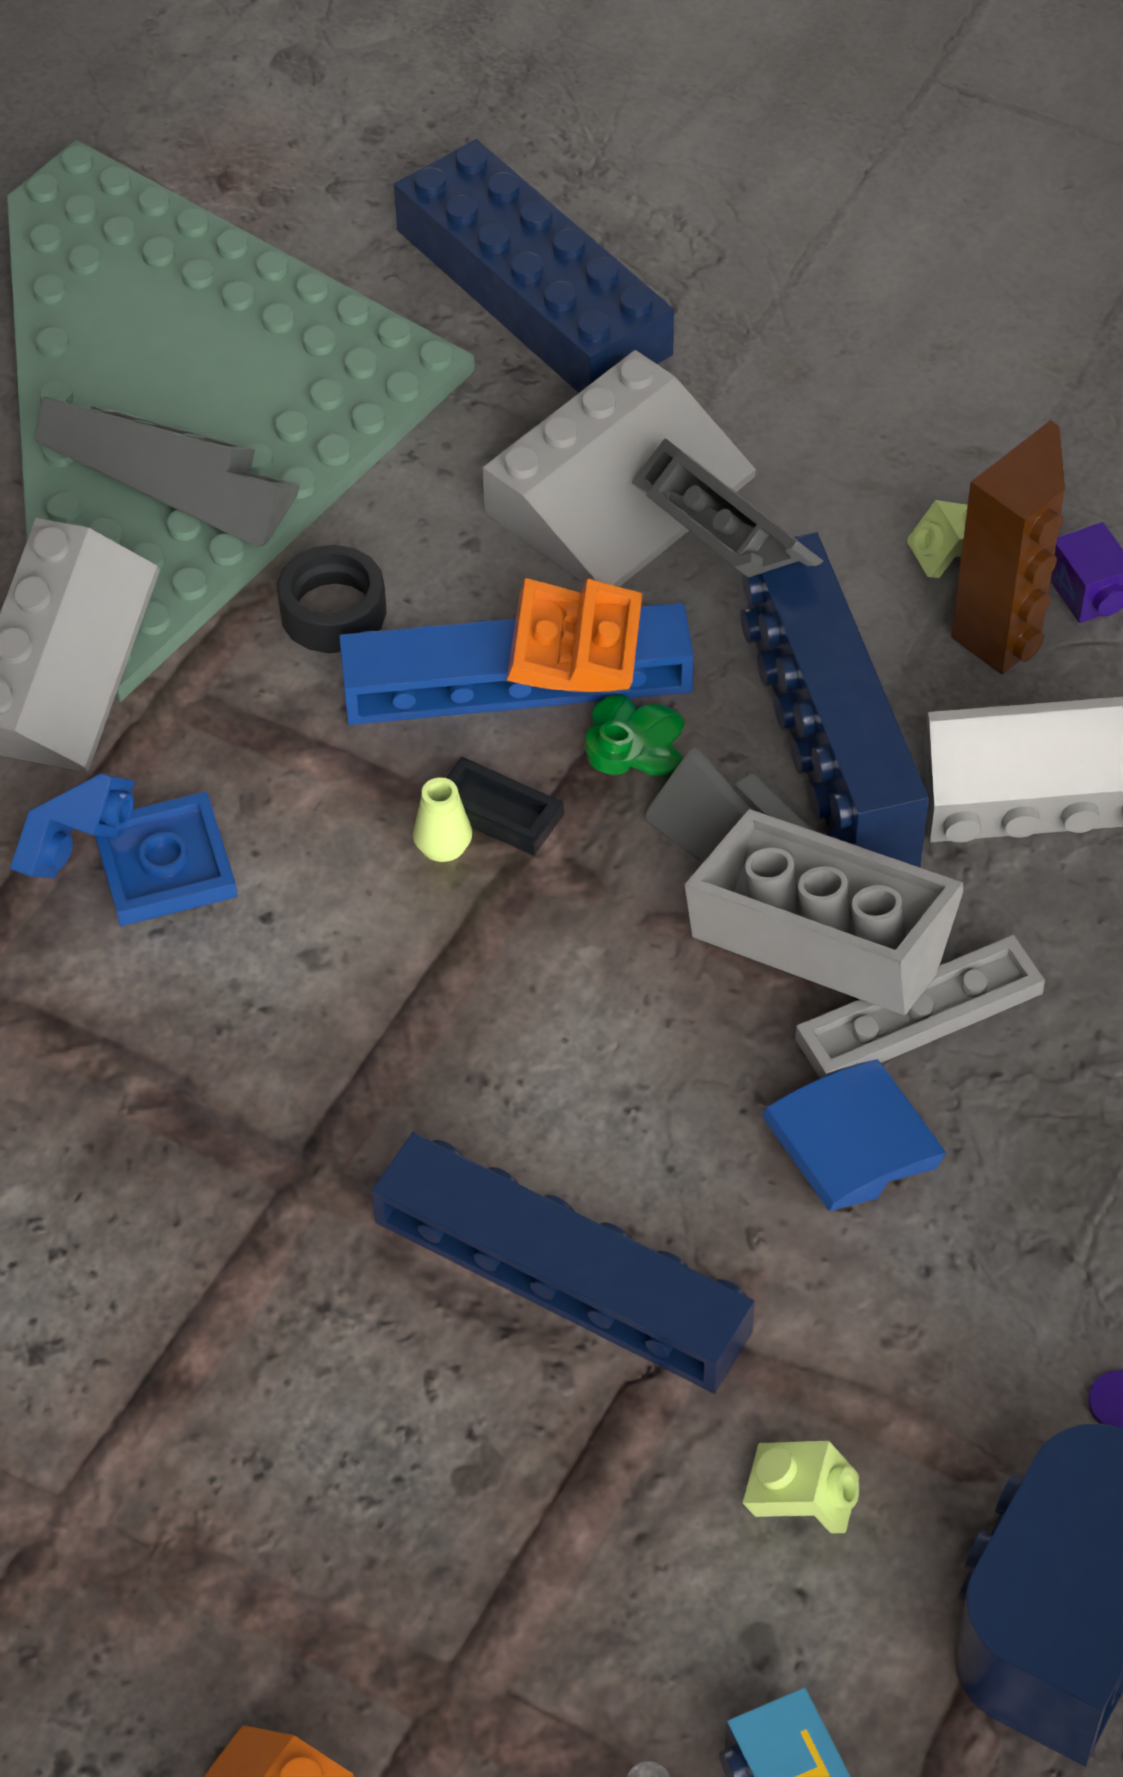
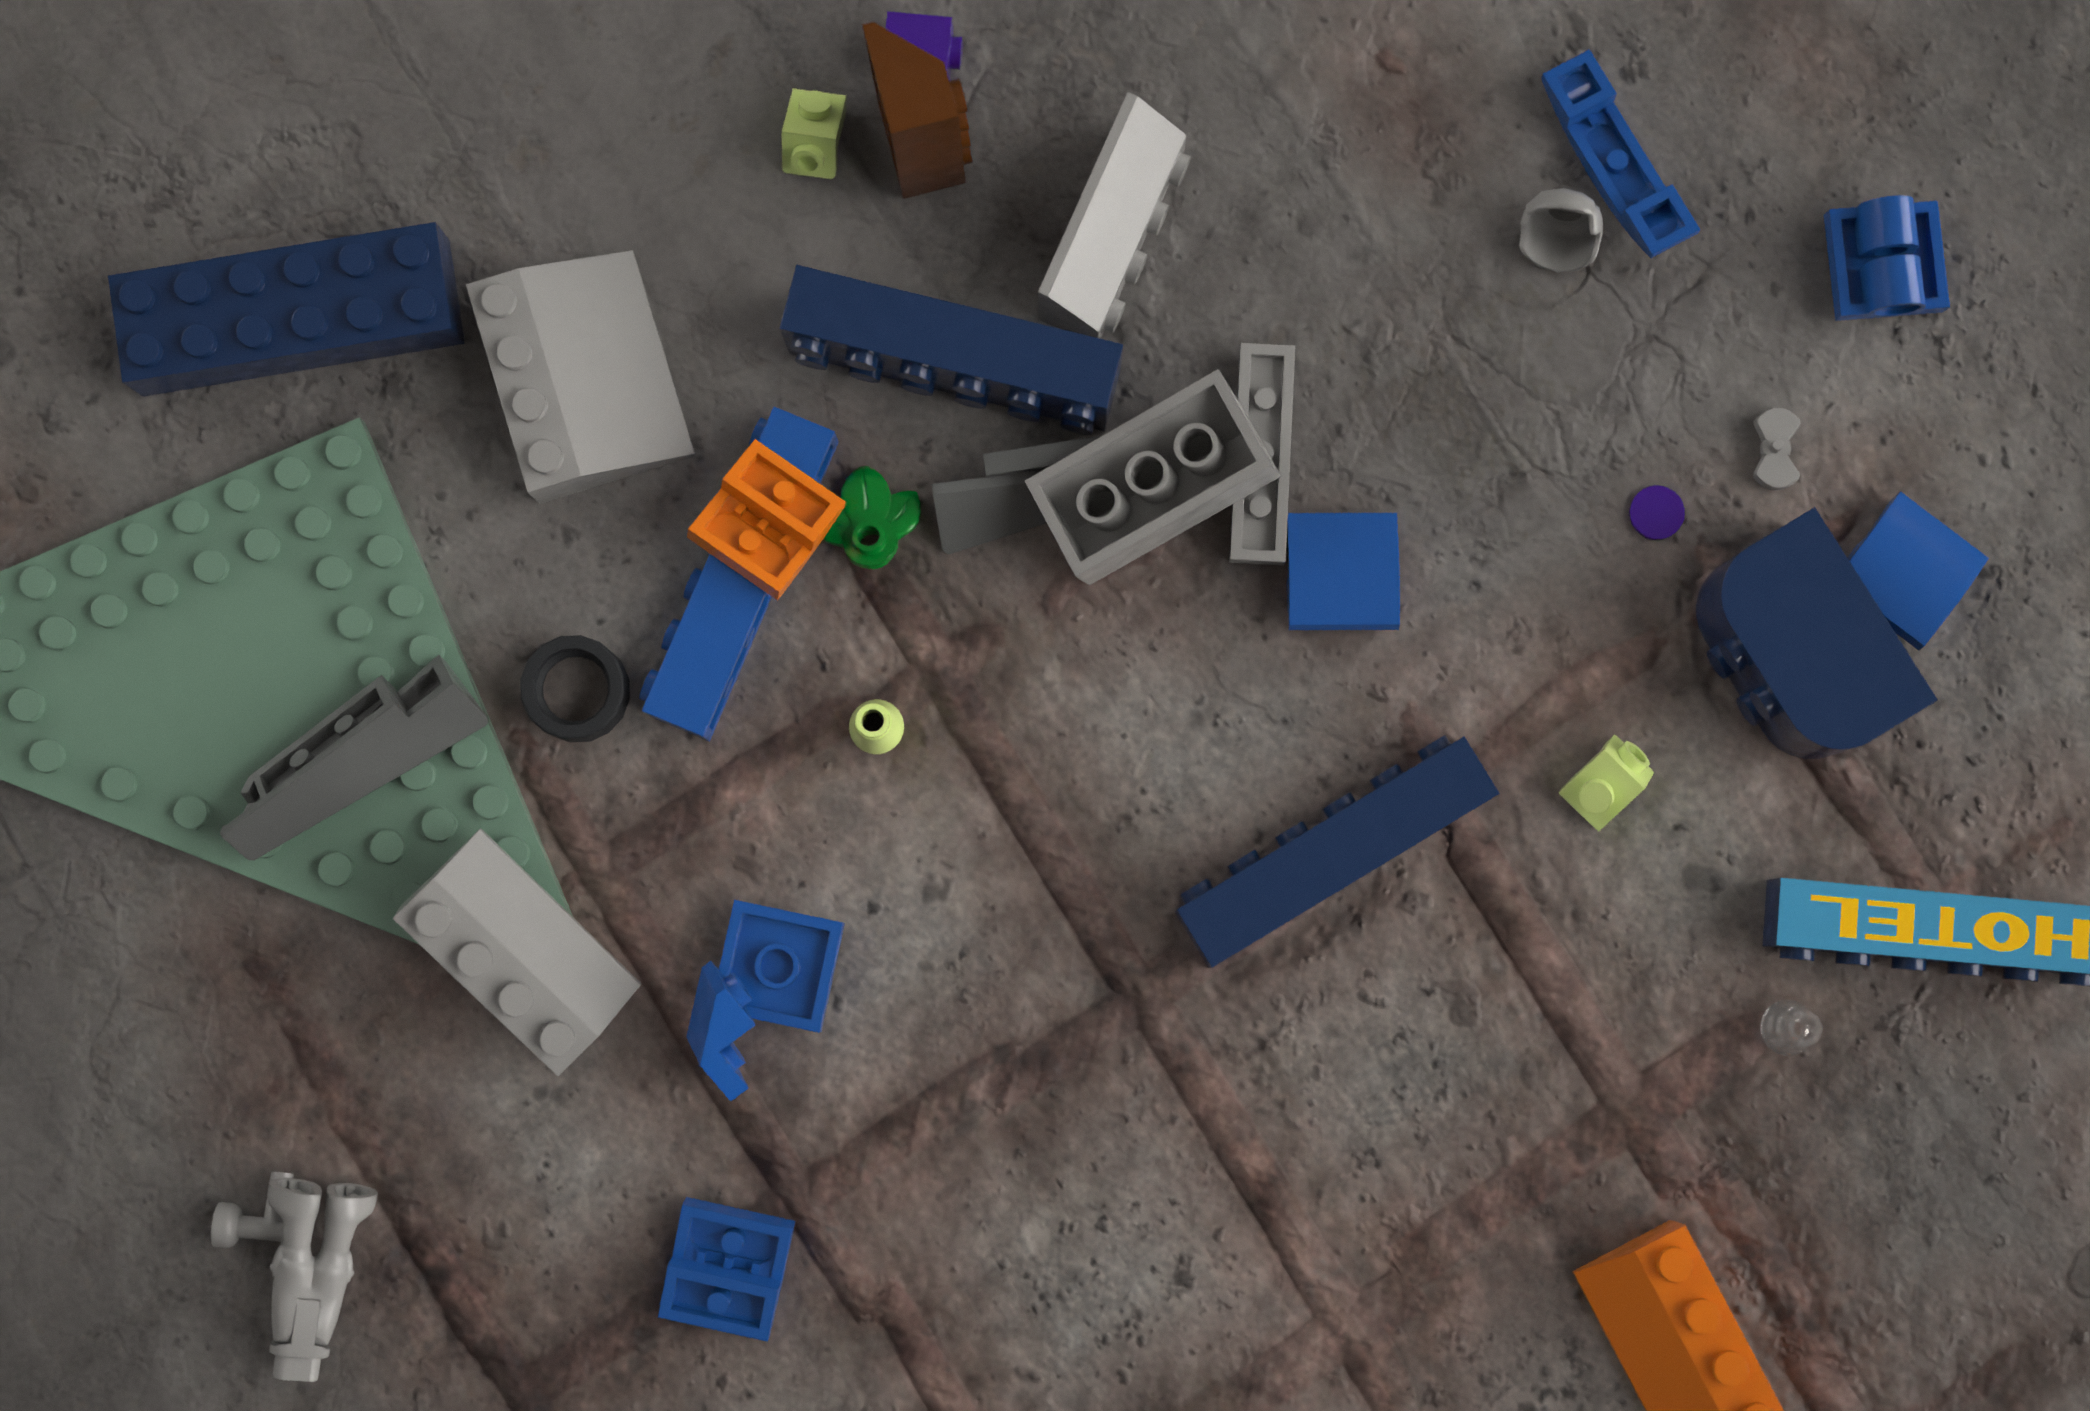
camera: 60 degrees left, 30 degrees up
black tile [446,757,564,856] -> none
dark grey wedge [631,438,823,578] -> none

